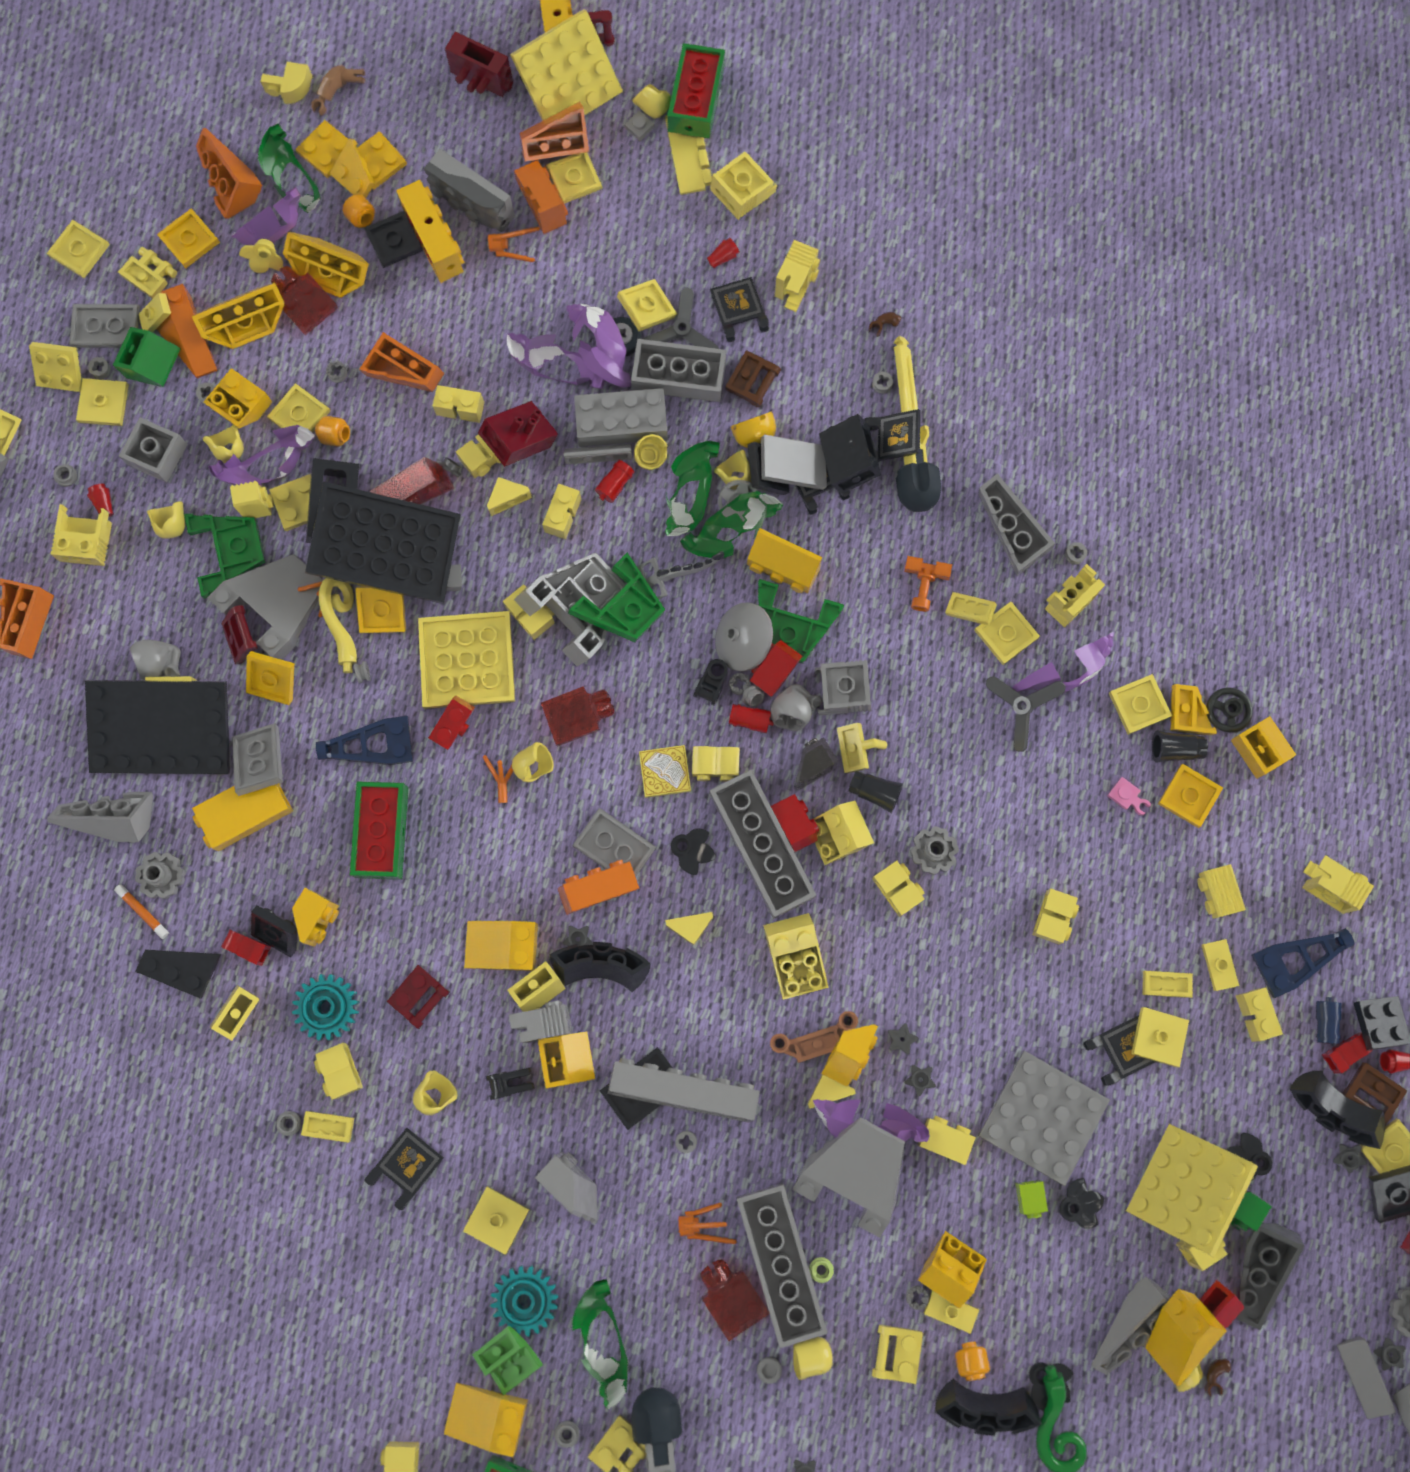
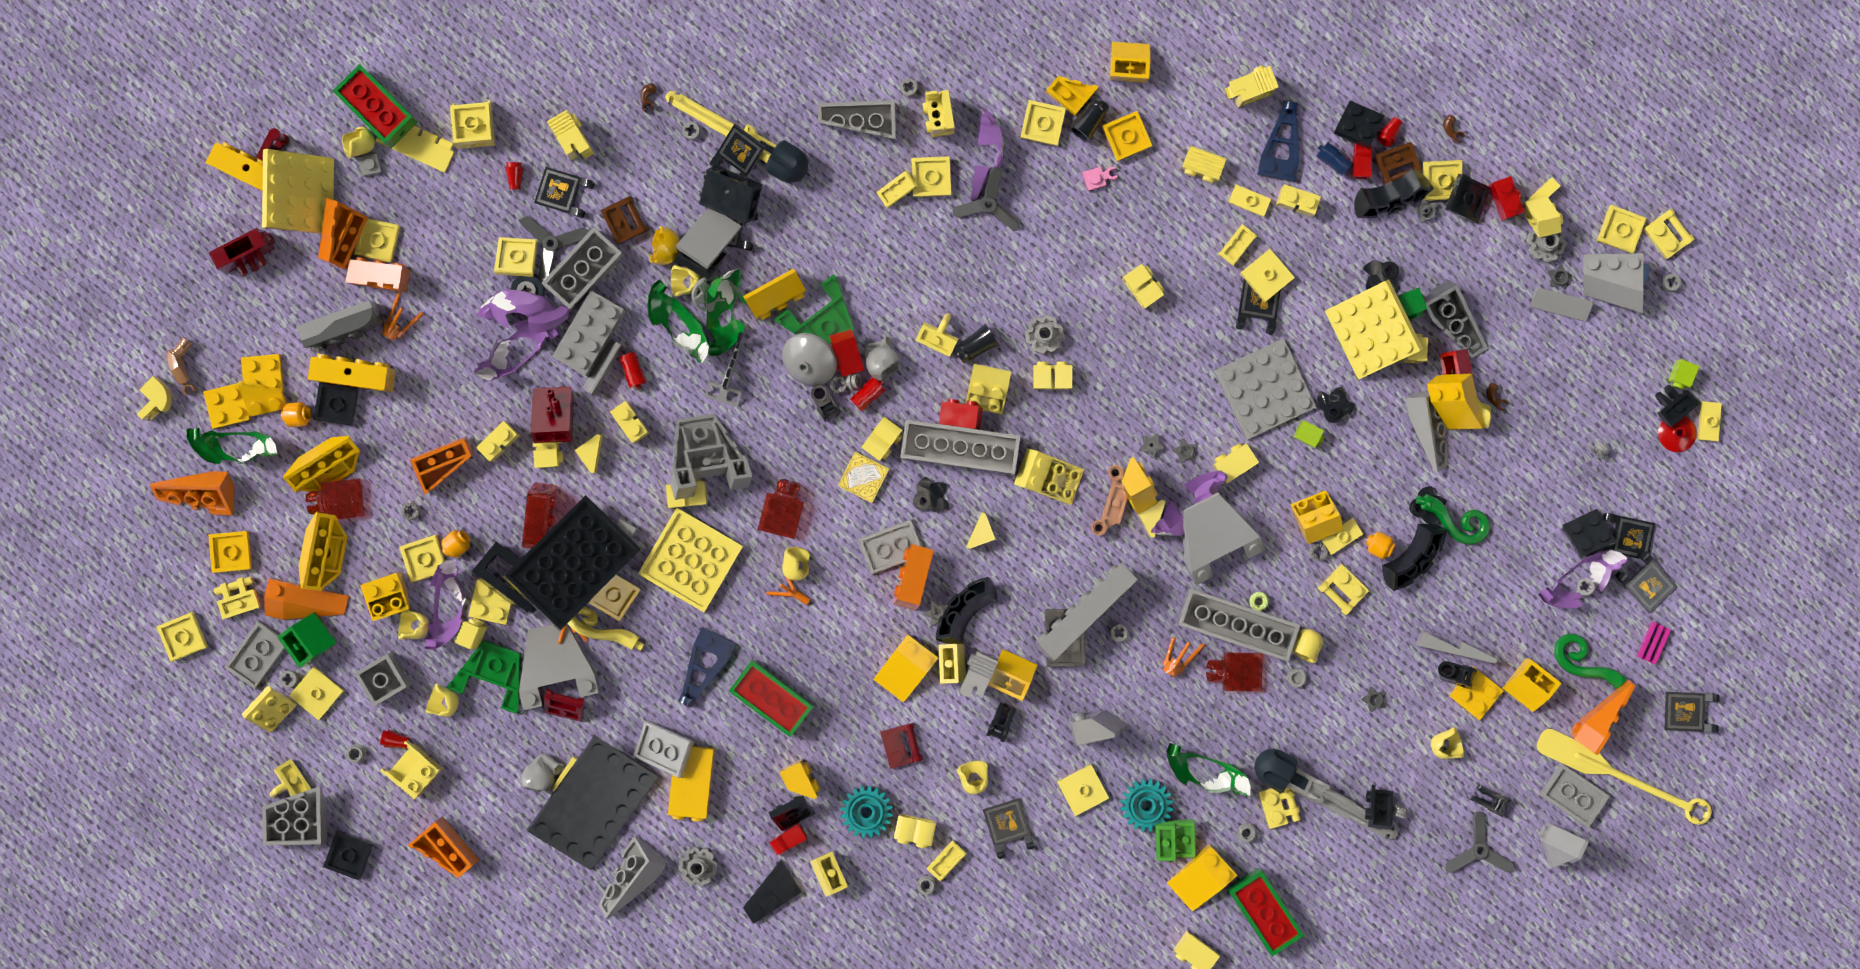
camera: 60 degrees left, 10 degrees up
orange bar [114,884,169,939] -> none
light yellow plate [138,293,171,333] -> none
light grey bush [196,383,215,404] -> none
medium lavender animal [232,187,301,245] -> none
light yellow plate [239,239,283,273] -> none
yellow plate [246,651,295,705] -> none
light grey bush [354,661,371,684] -> none
red brick [428,695,475,750] -> none
dark grey plate [436,457,461,477] -> none
green wing [568,552,665,643] -> none
light yellow hair [634,434,668,470] -> none
clear smoke slope [793,737,838,792] -> none
light grey piece [815,660,871,715] -> none
orange bar [904,556,953,612] -> none
pearl dark grey piece [1206,687,1253,733] -> none

